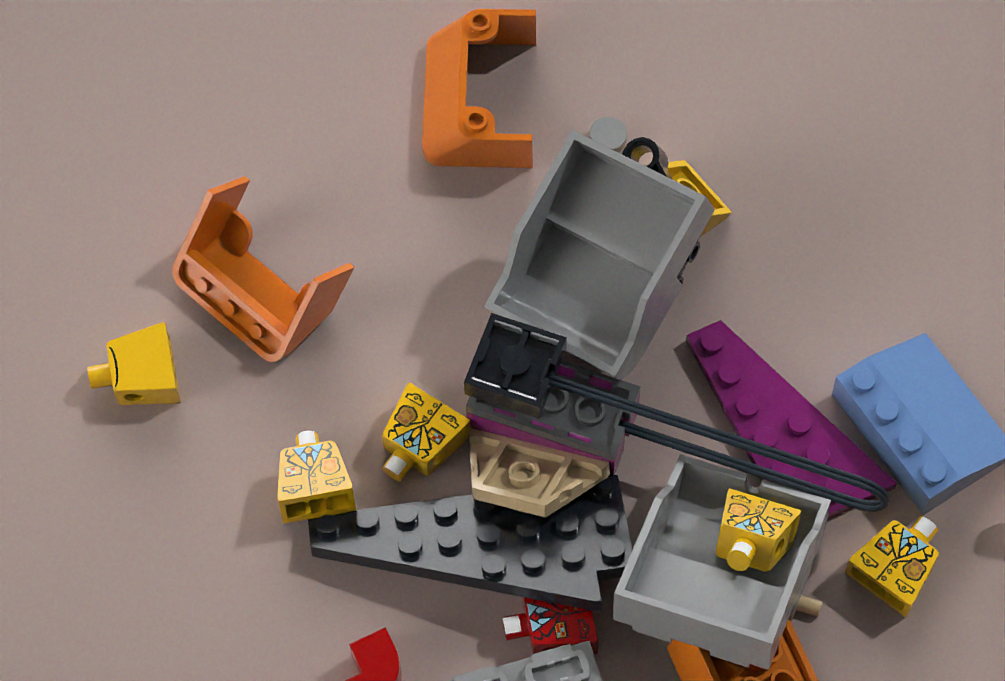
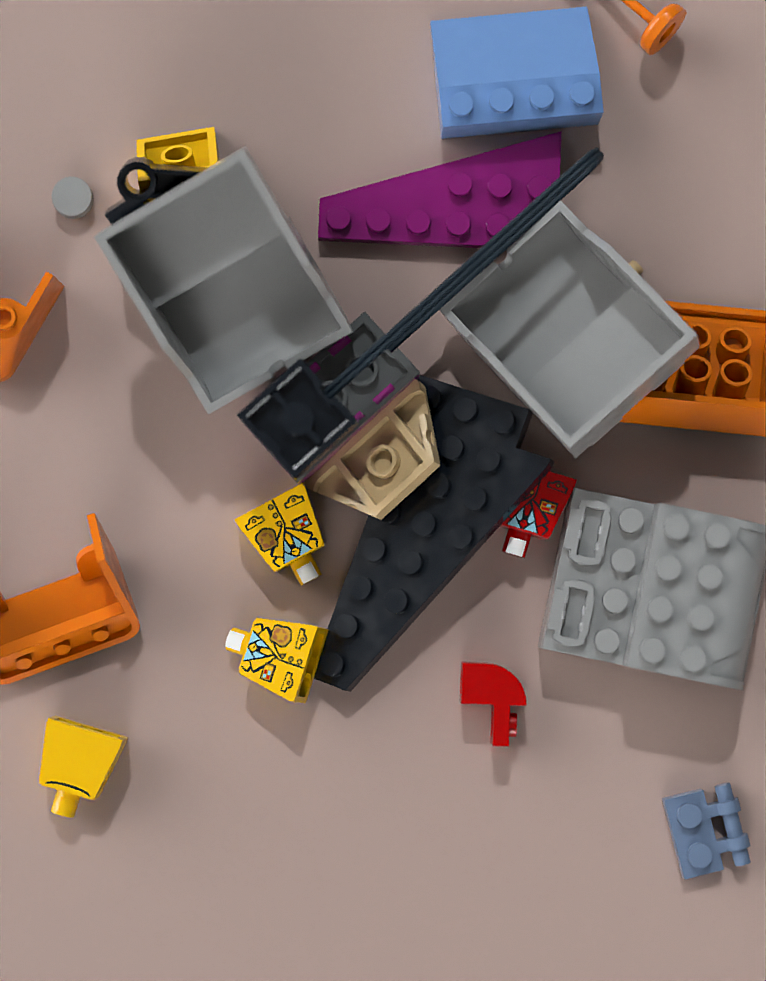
camera: 65 degrees left, 20 degrees up
yellow torso [715,488,801,572] -> none
yellow torso [845,516,939,617] -> none

